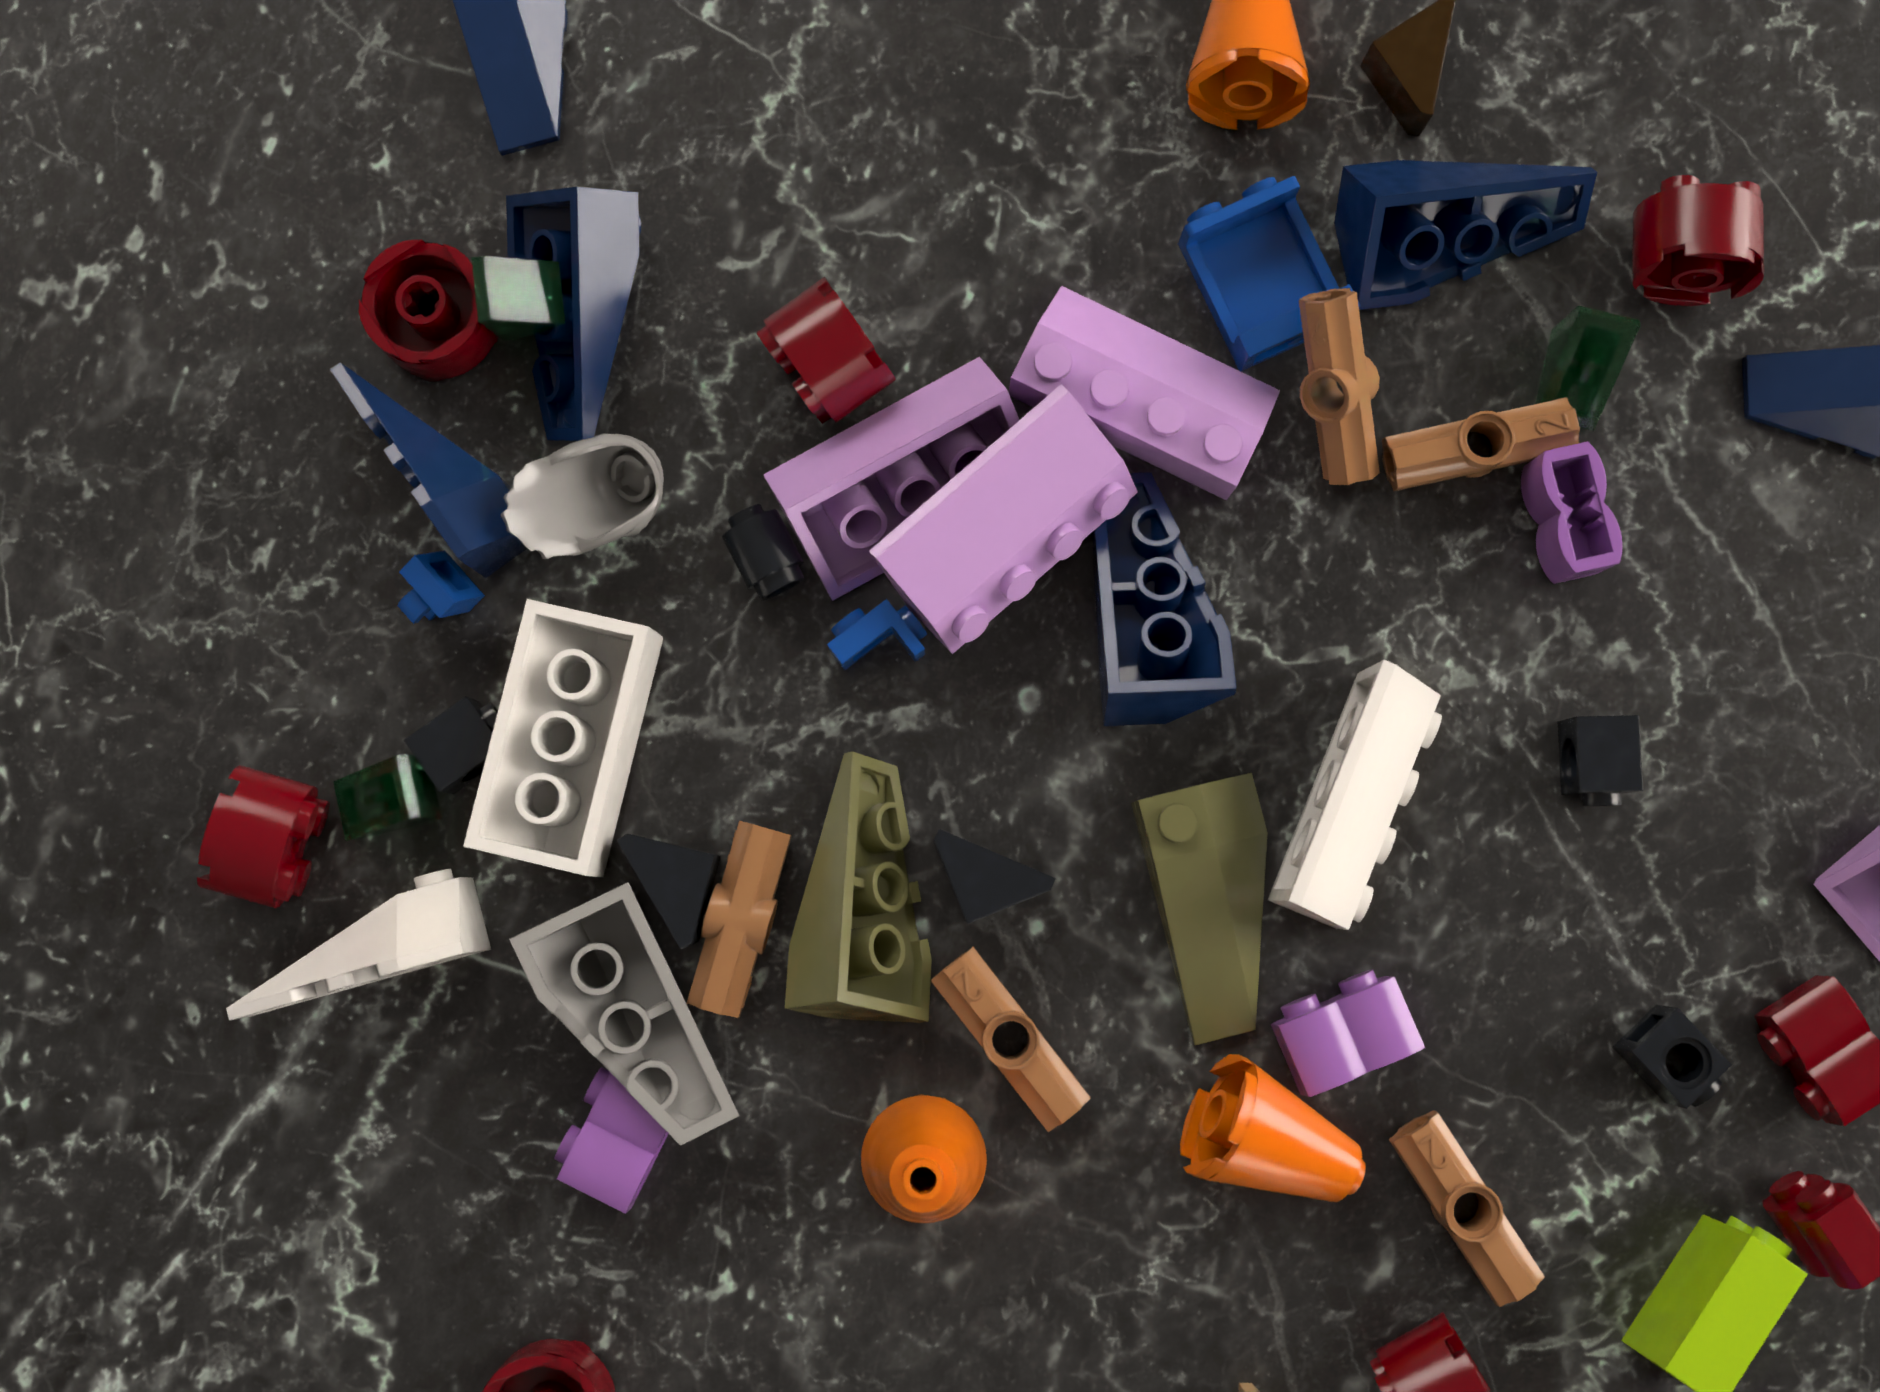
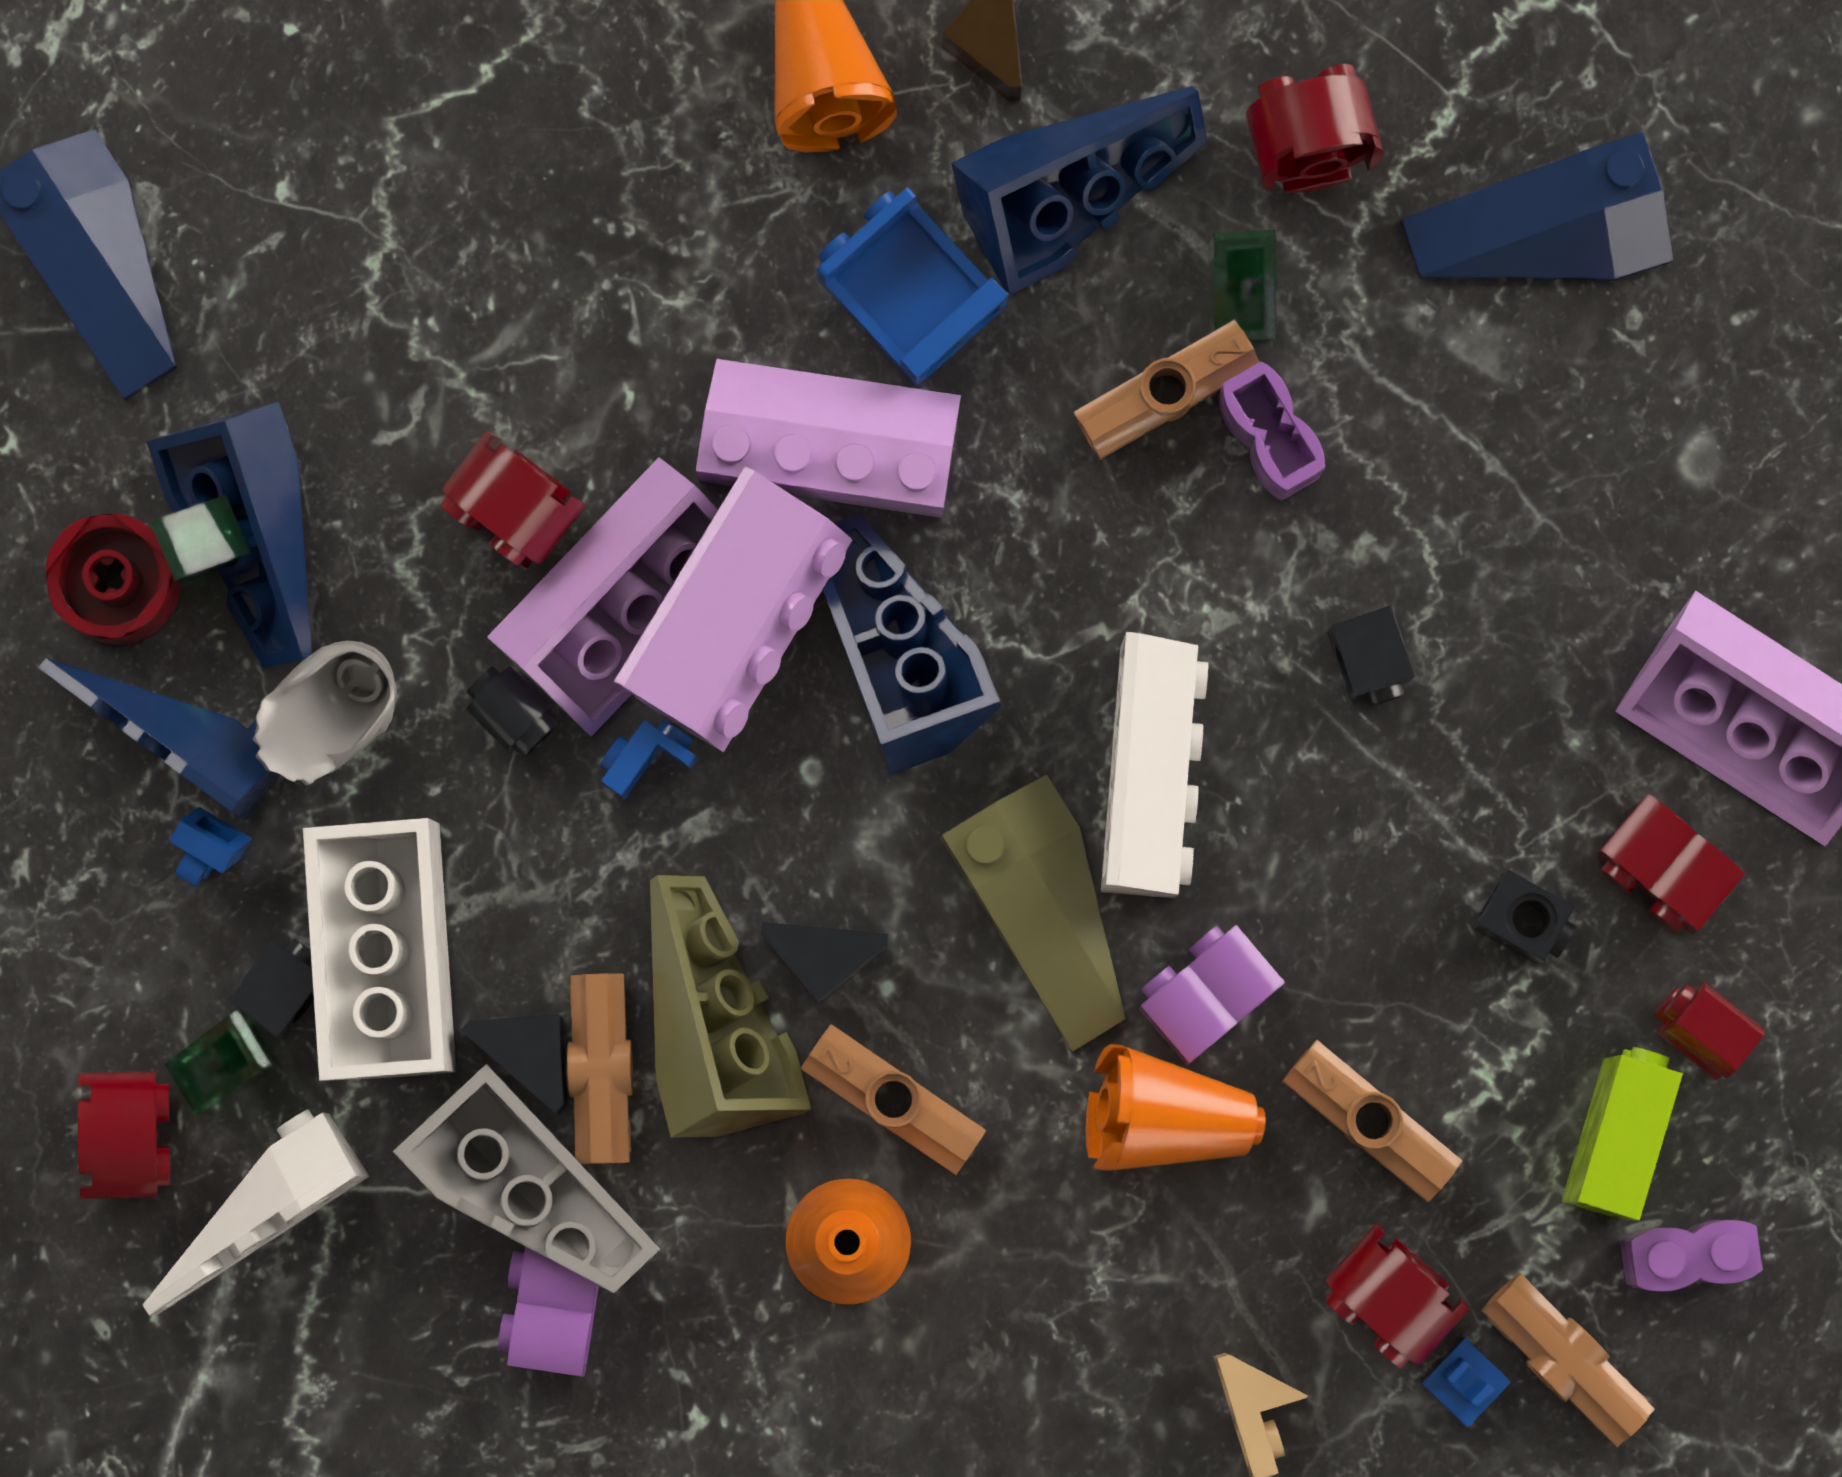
camera: 20 degrees left, 0 degrees up
medium nougat piece [1299,288,1380,485] -> none

